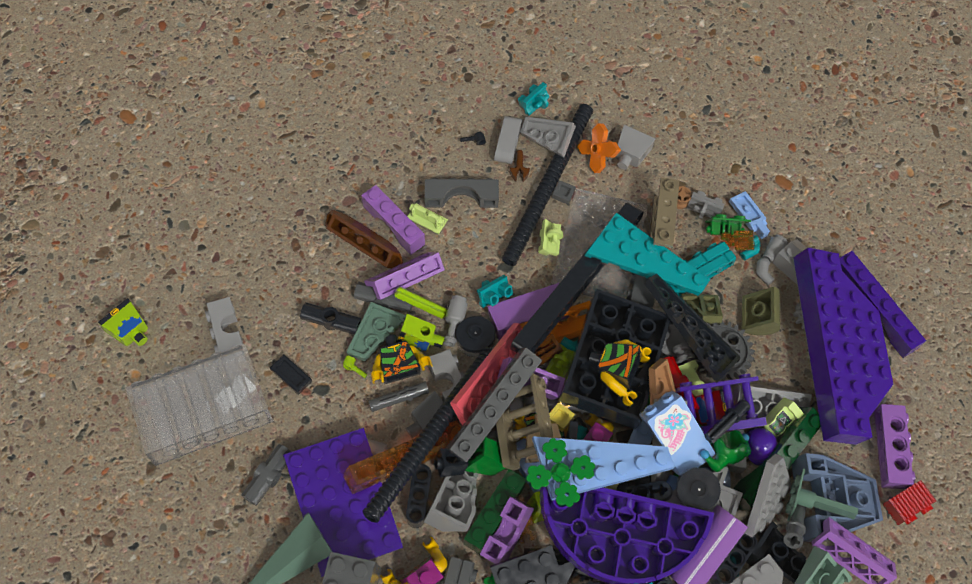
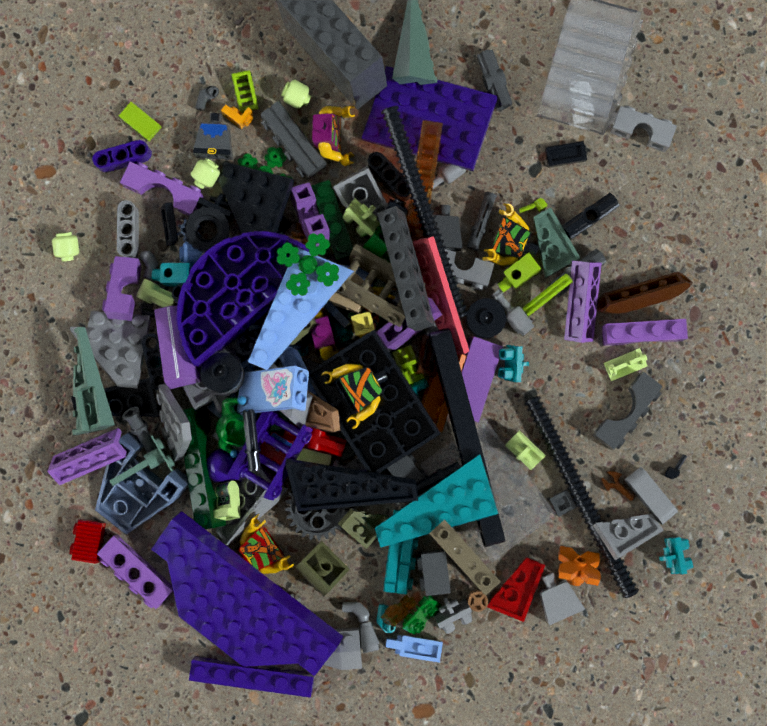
camera: 135 degrees right, 20 degrees up
lime torso [98,298,148,346] -> none
none -> torso [239,514,294,574]
none -> yellowish green hips [342,198,380,237]
none -> black pin [416,461,461,495]
none -> dark grey brick [417,549,451,596]
none -> red wing [487,557,545,622]

